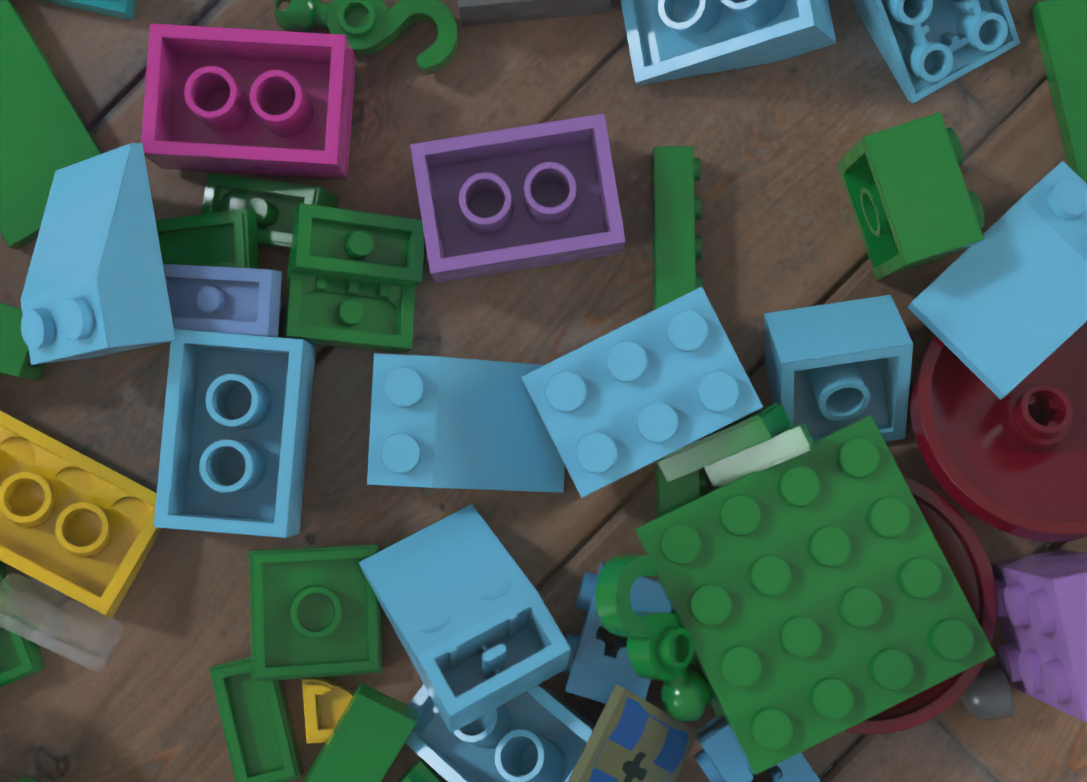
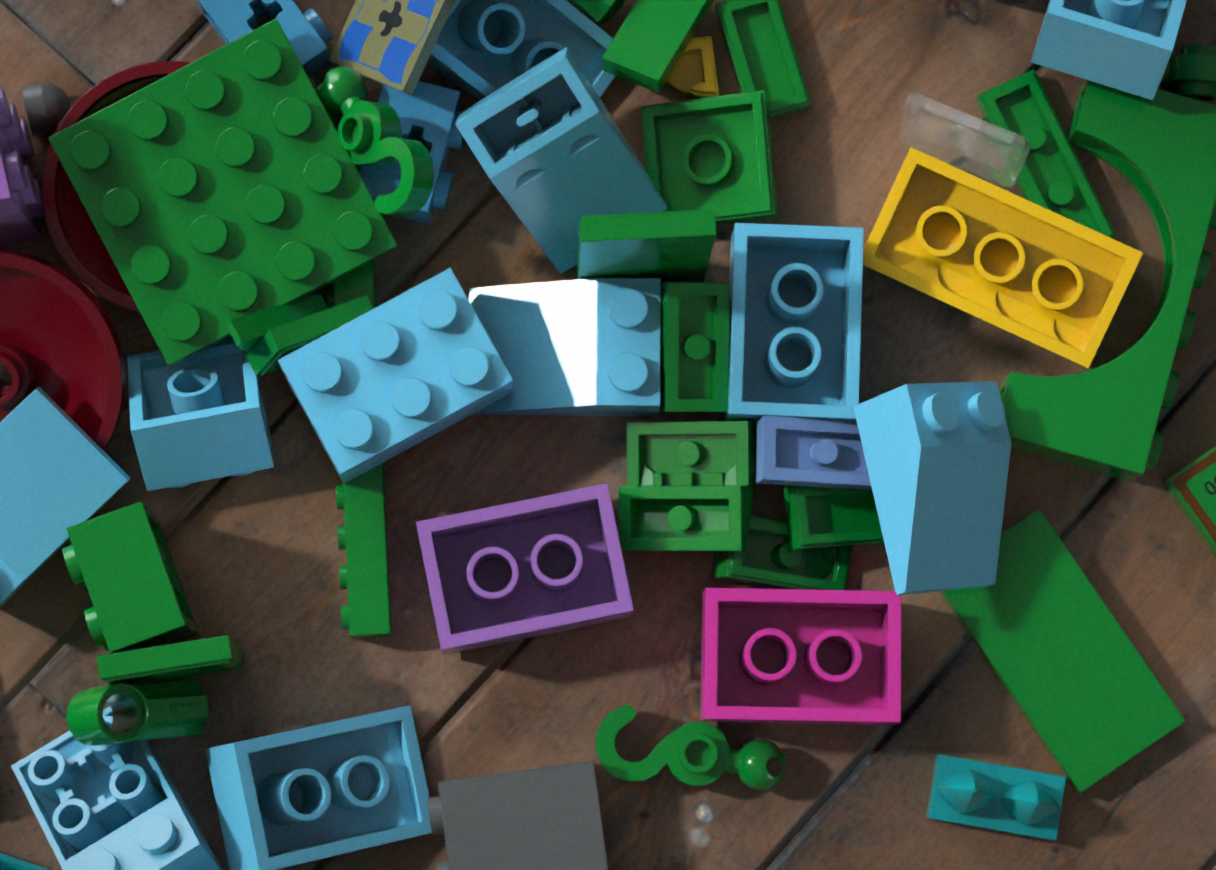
camera: 165 degrees right, 5 degrees down
none -> green piece [66,679,209,746]
none -> green tile [96,635,244,685]
none -> green tile [577,209,716,282]
none -> green tile [660,282,730,412]

